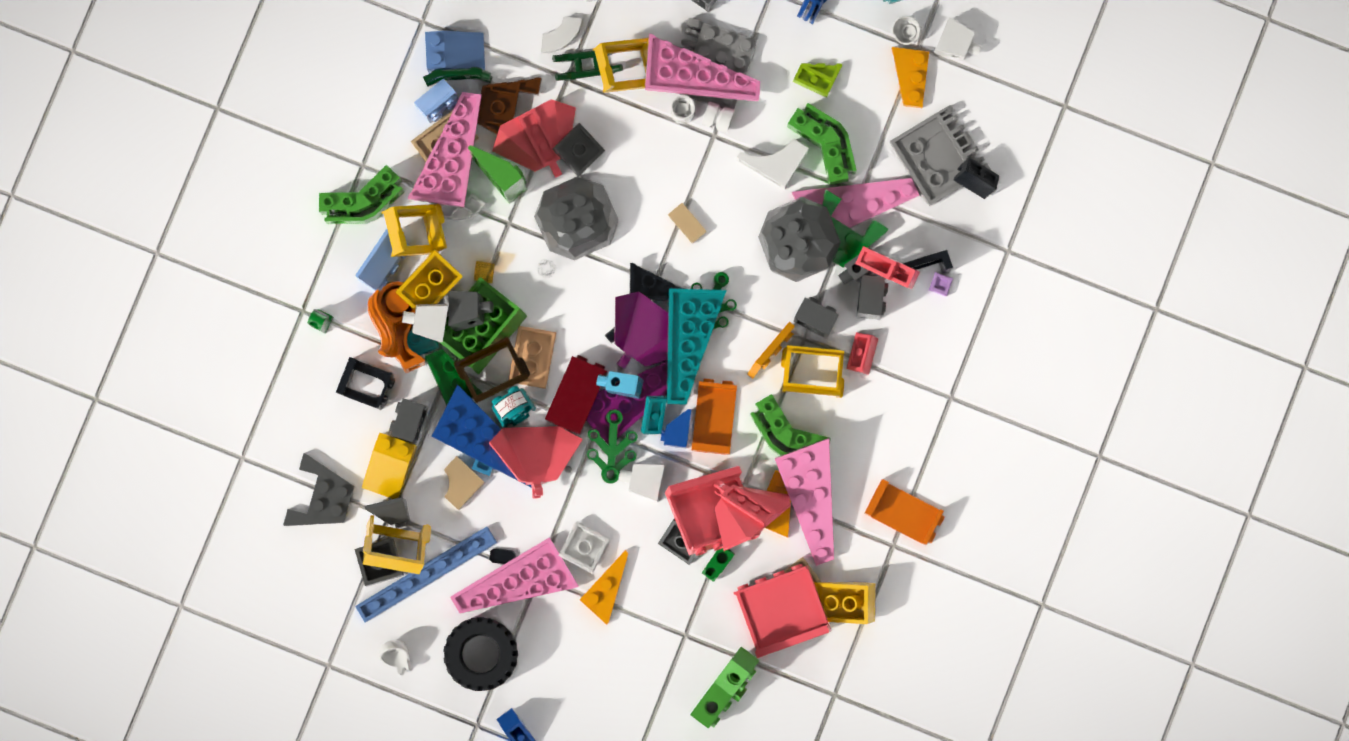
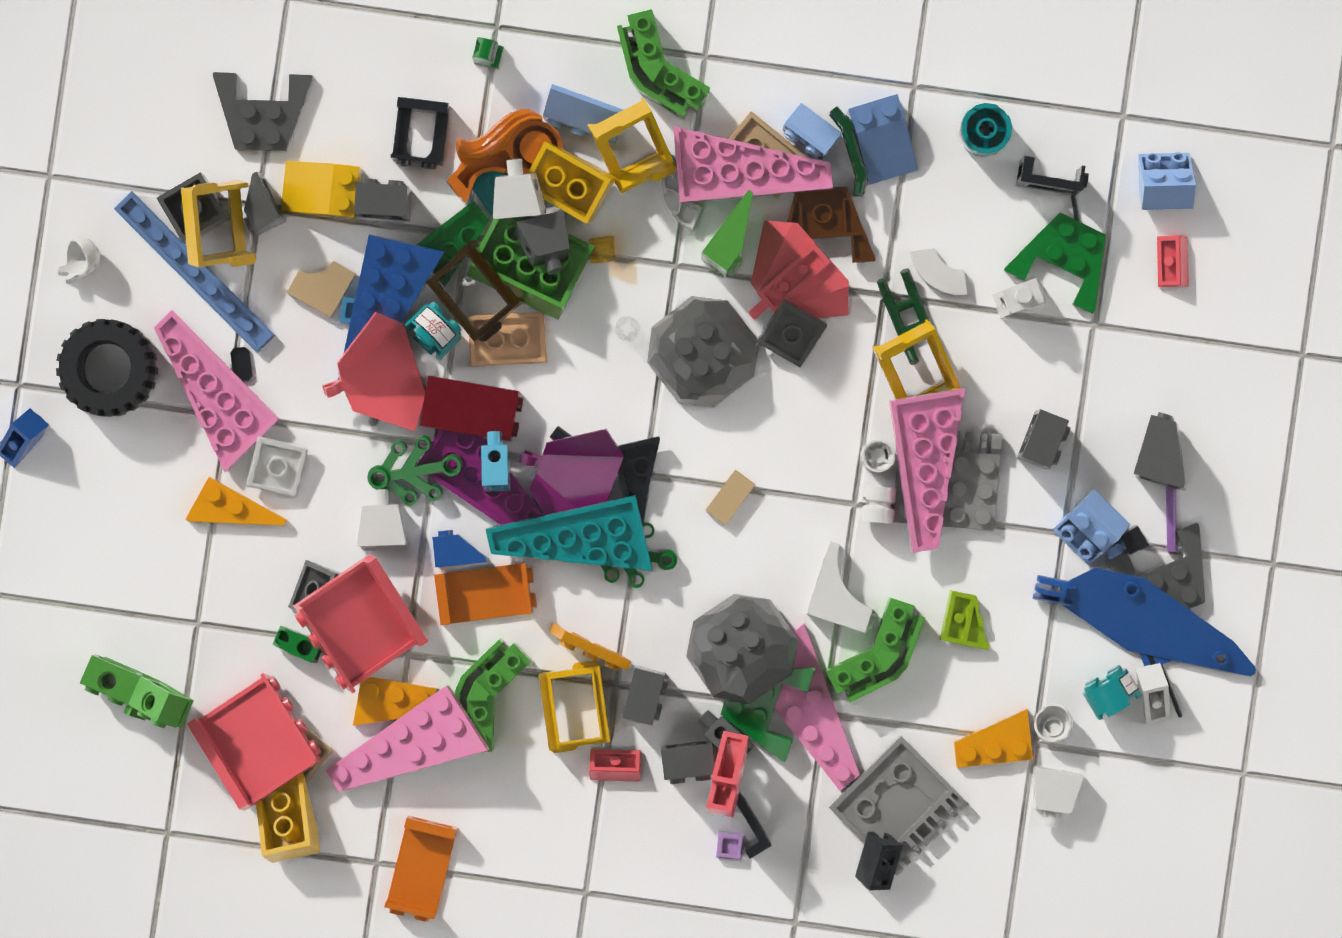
camera: 70 degrees right, 5 degrees up
teal plate [641,396,667,435] -> none
coral panel [714,480,790,551] -> none

